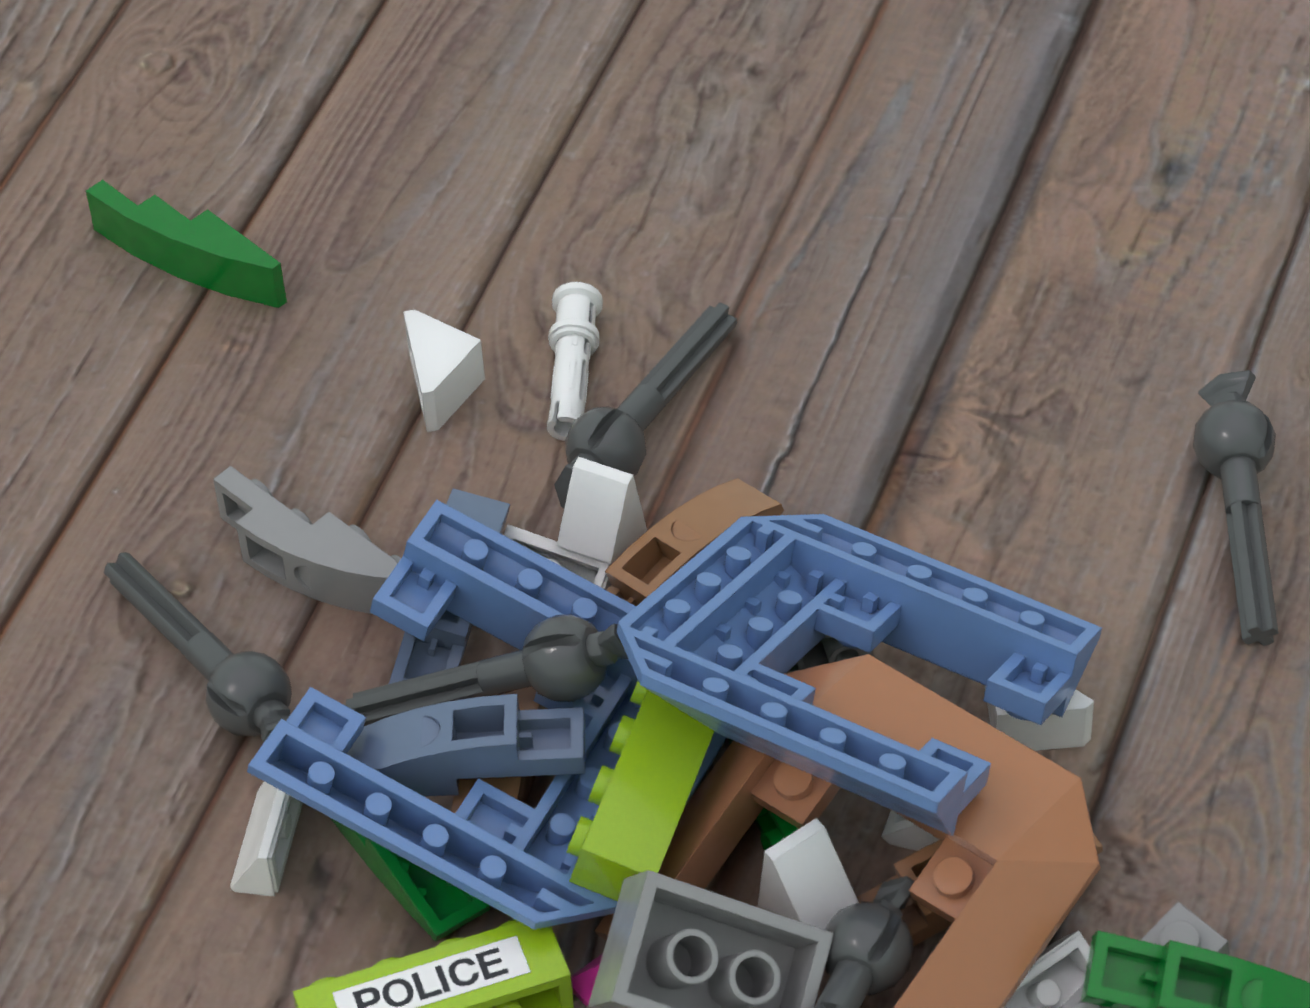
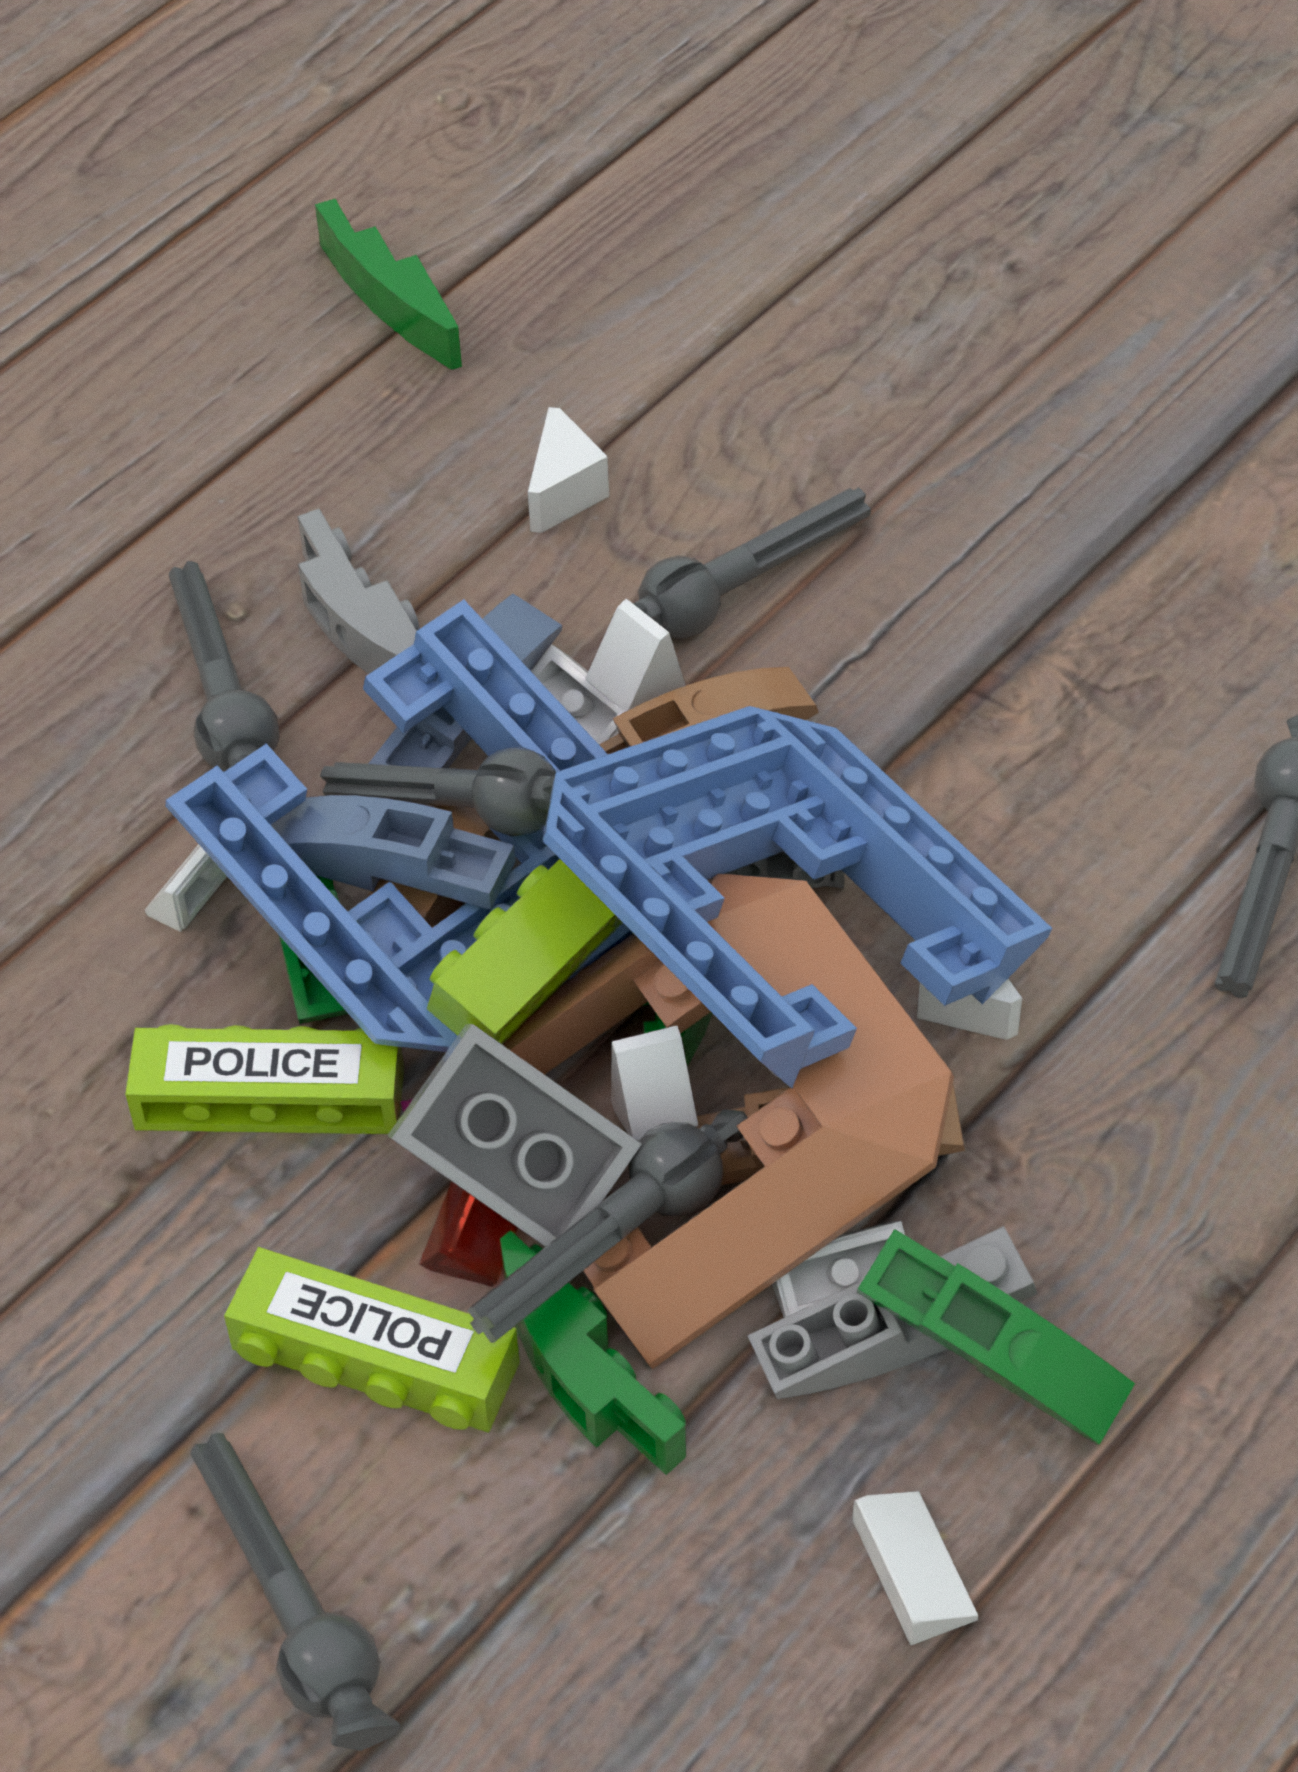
camera: 20 degrees right, 5 degrees up
white pin [547,282,603,441] -> none

